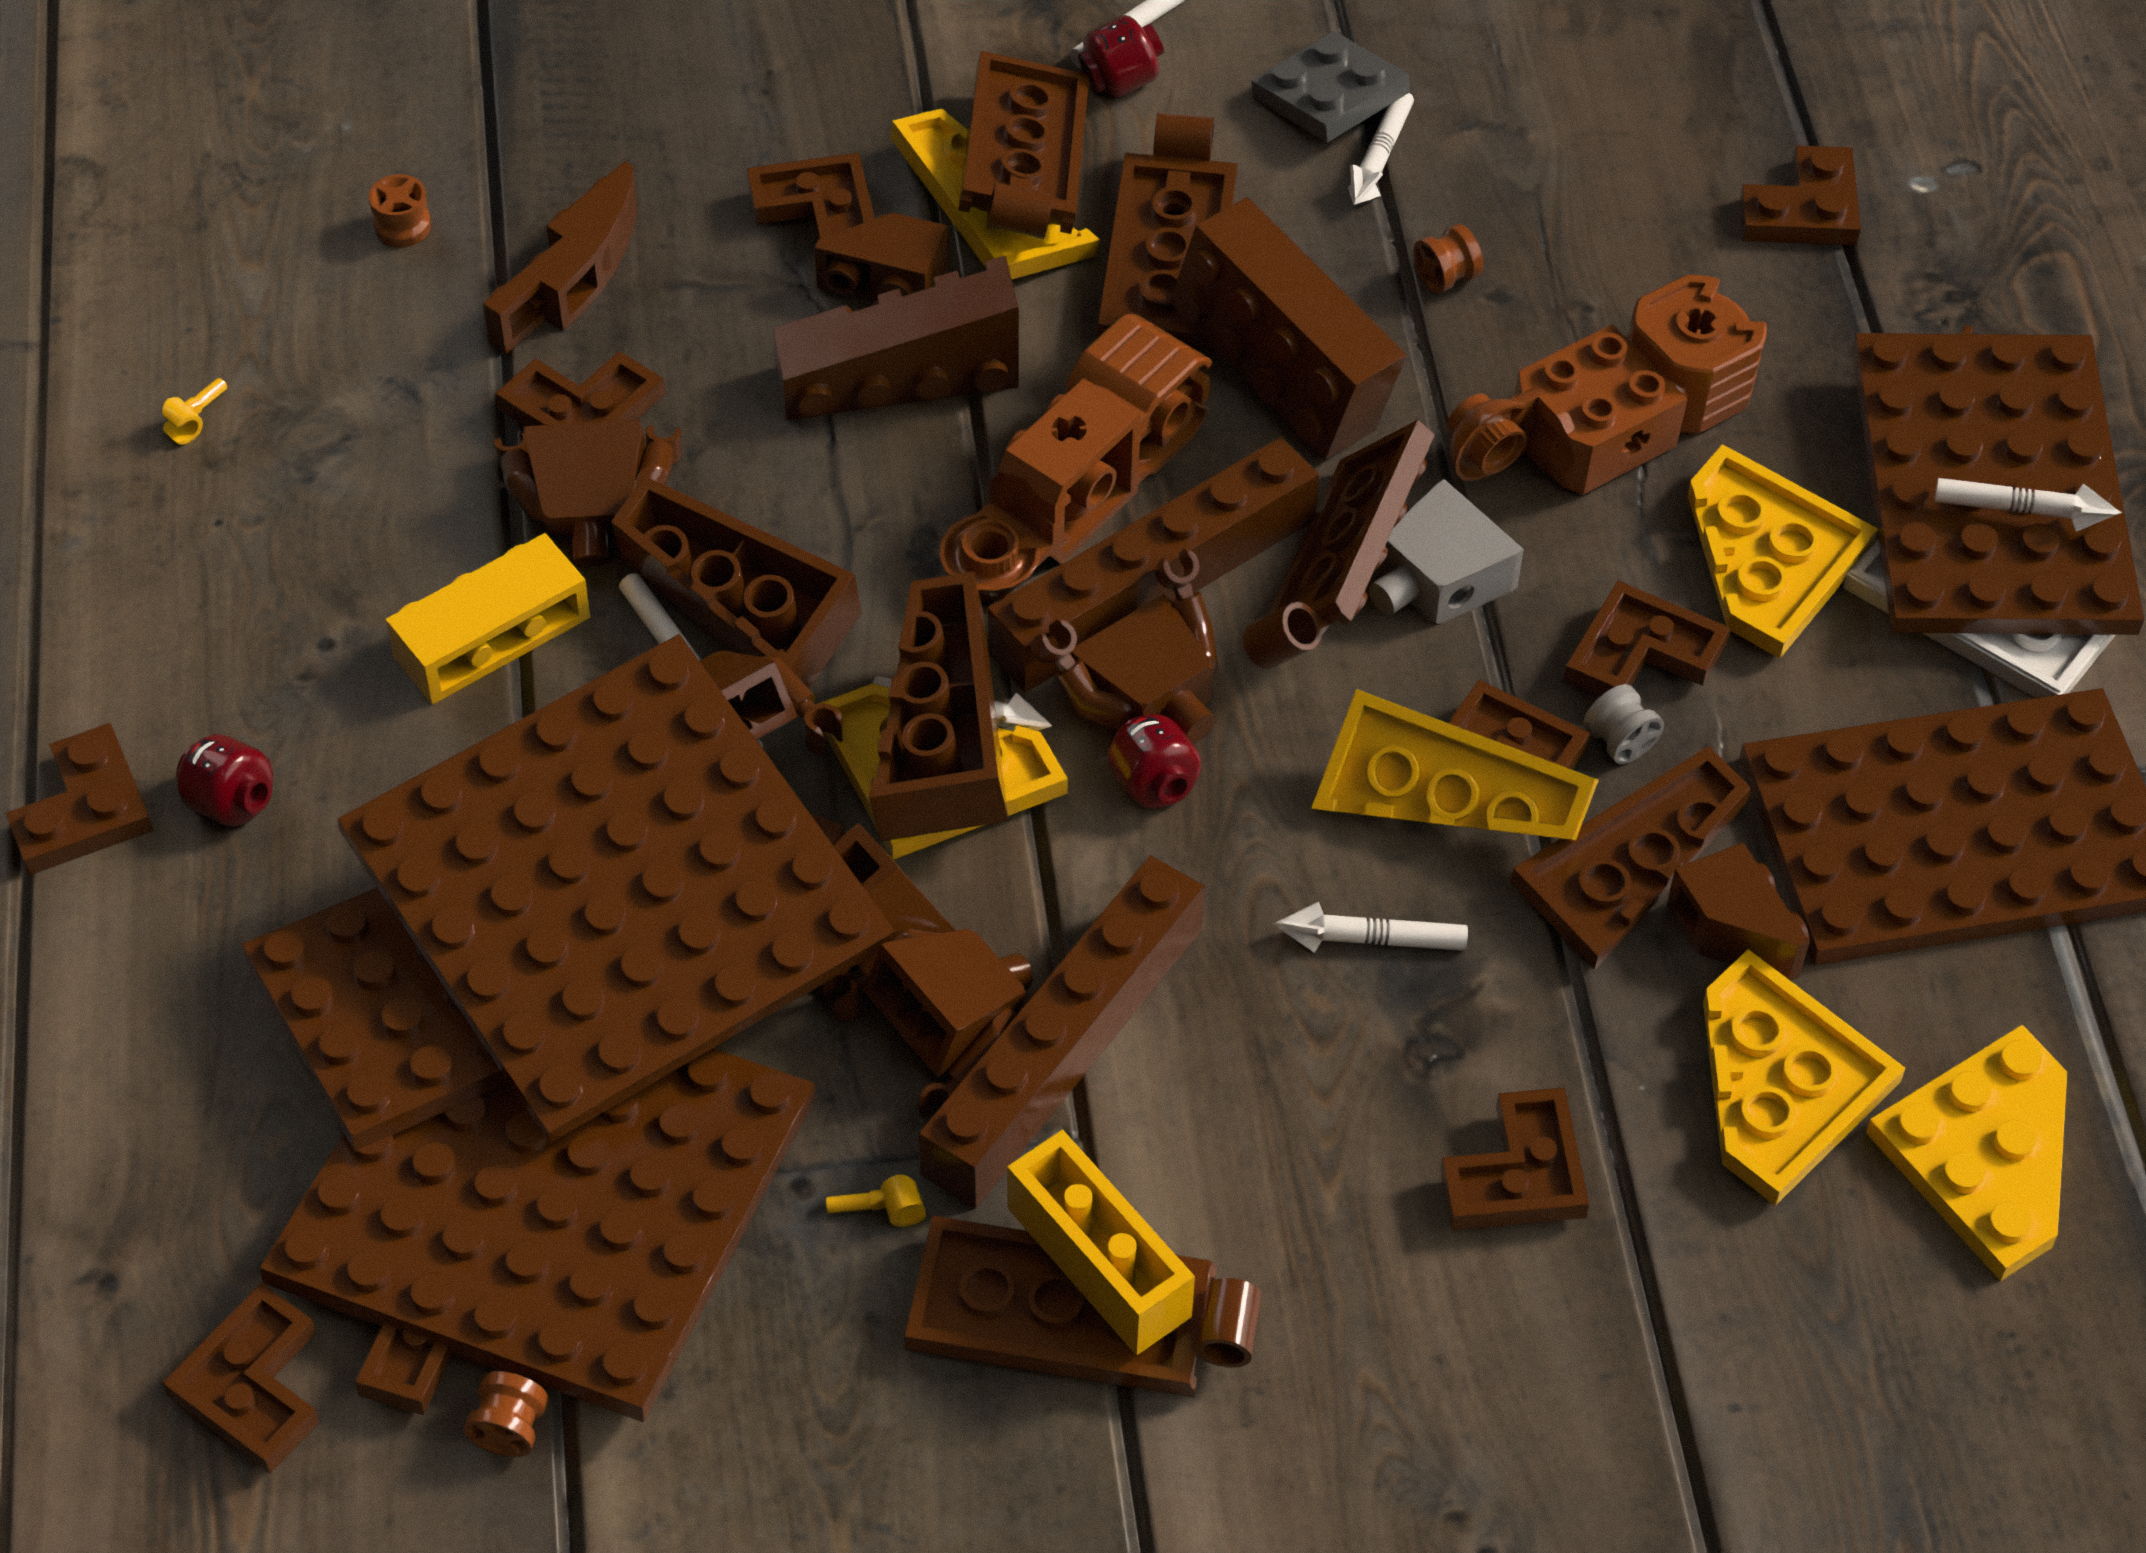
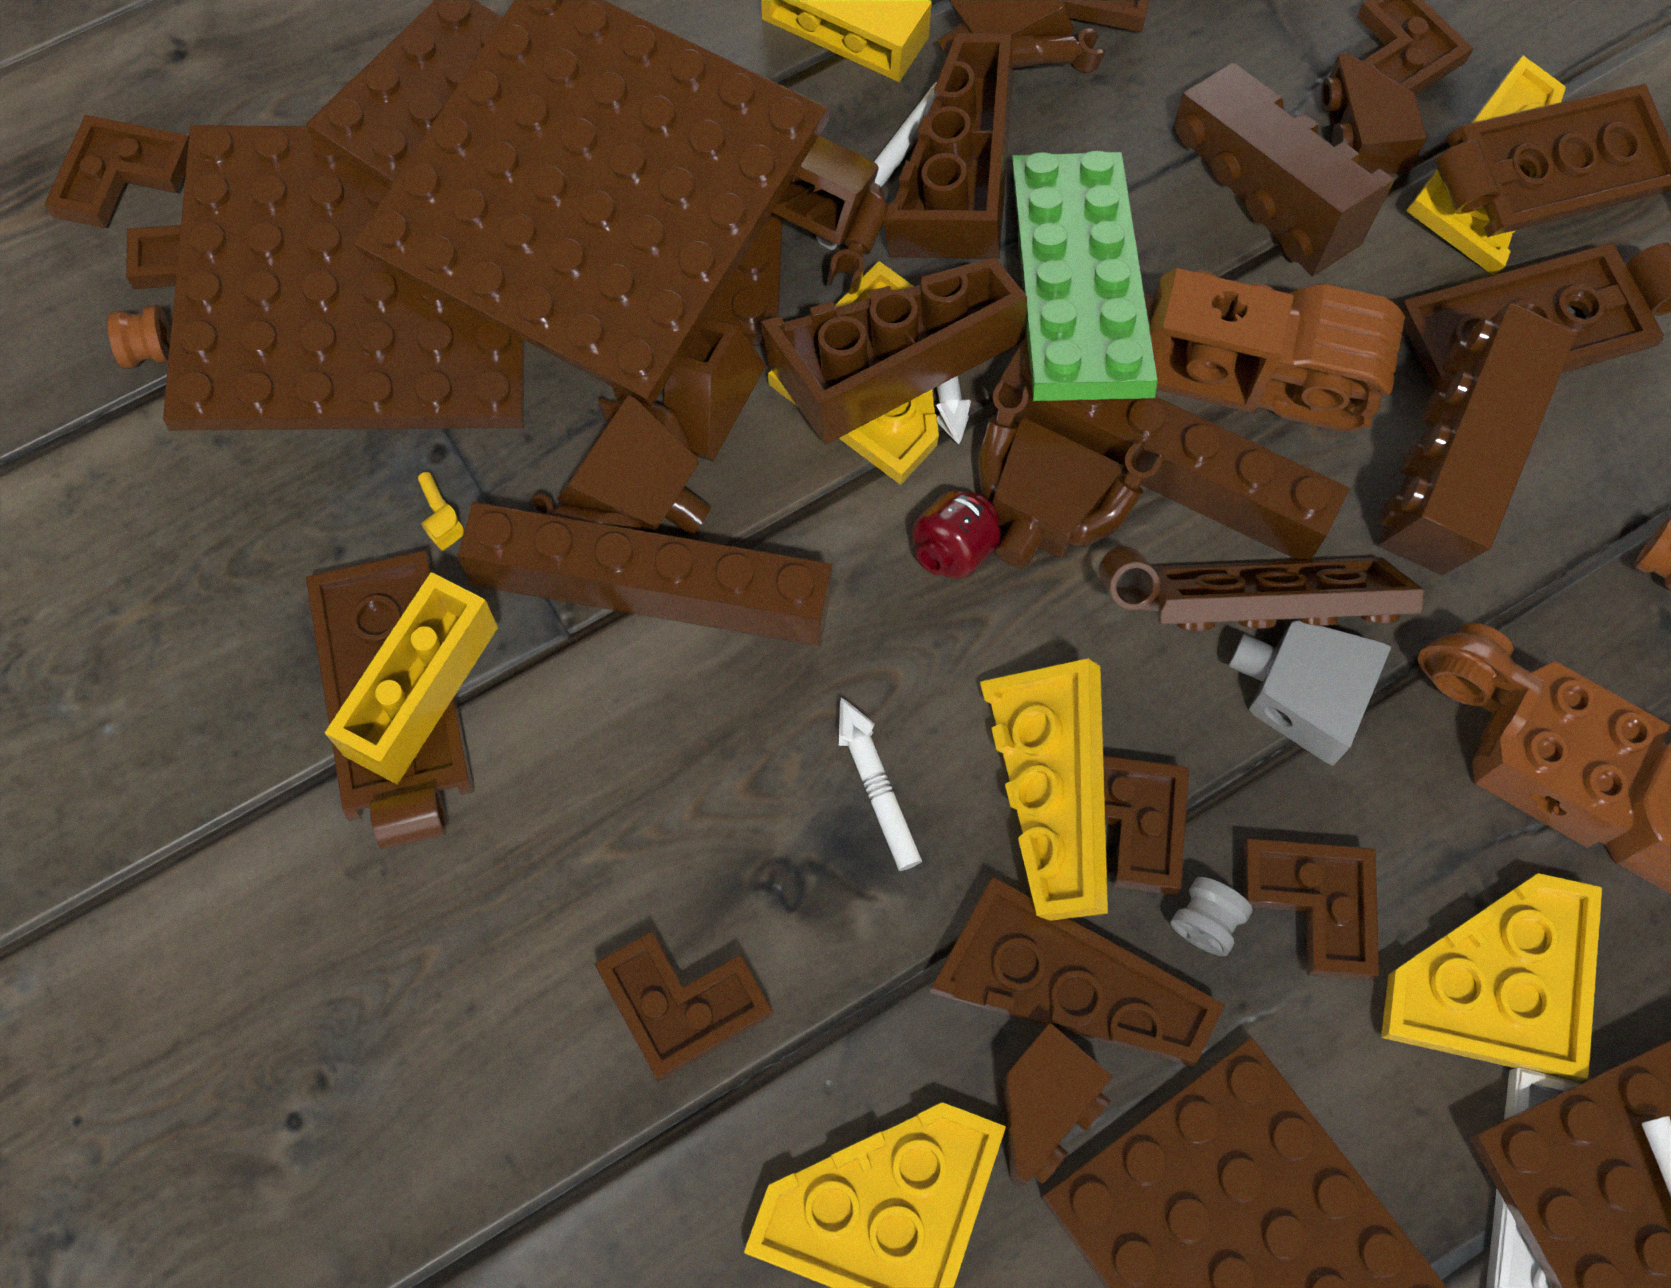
camera: 65 degrees right, 15 degrees up
none -> bright green plate [1011,151,1158,401]

